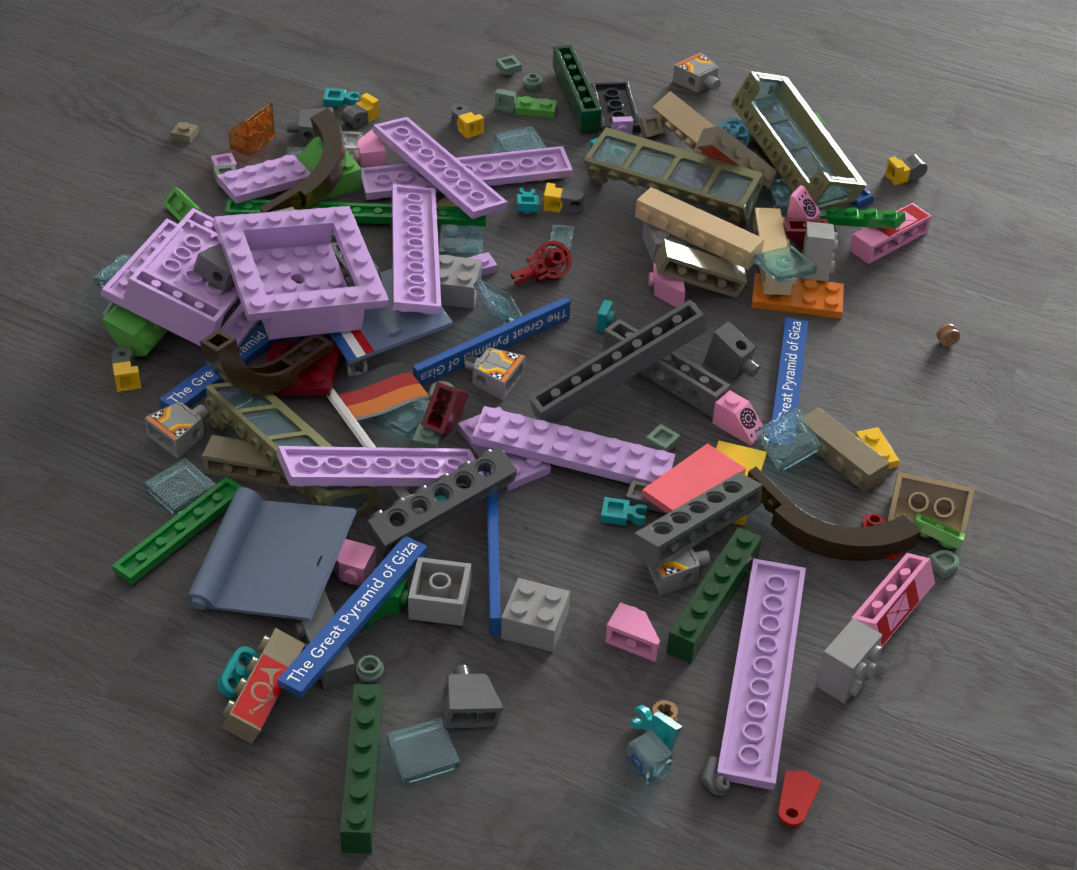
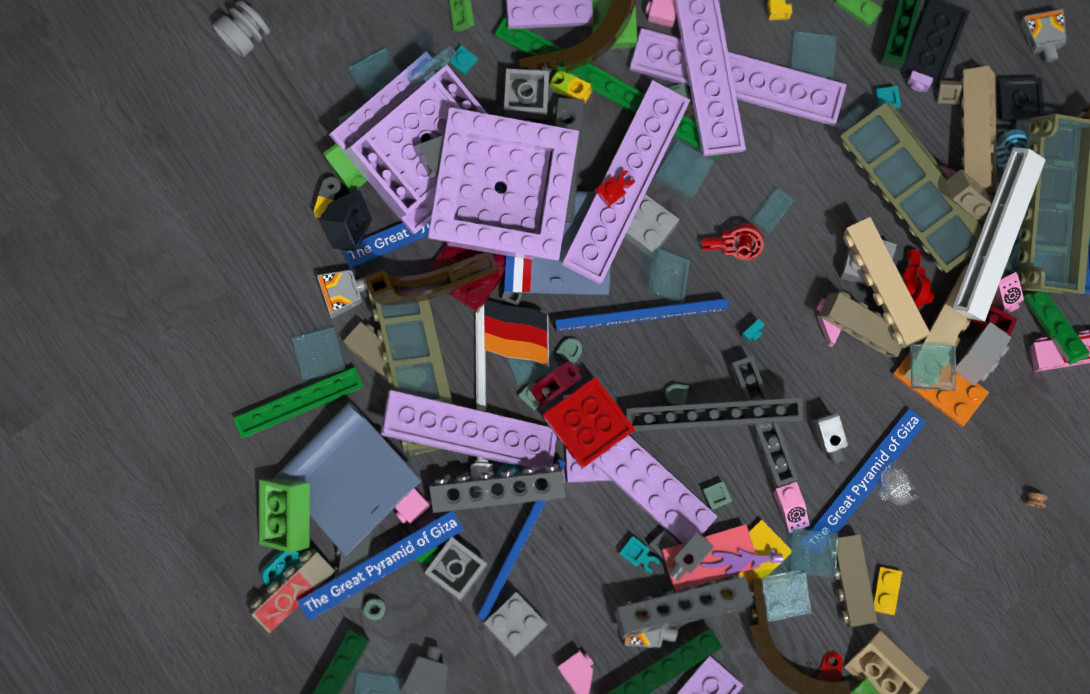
camera: 25 degrees right, 35 degrees up
light grey torso [465,348,525,400] -> none
lavender plate [469,252,497,276] -> none
teal plate [516,188,539,214] -> none
leg [543,183,584,214] -> none
none -> bright green slope [259,479,310,552]
none -> black slope [320,190,372,252]
none -> clear light blue plate [407,46,455,85]
none -> red plate [542,377,636,469]
none -> red plate [595,170,635,208]
none -> dark grey torso [668,532,714,581]
none -> medium lavender piece [701,549,783,574]
none -> clear light blue plate [761,570,812,622]
none -> clear cylinder [878,461,920,506]
none -> white brick [952,147,1046,321]
none -> black plate [998,77,1045,122]

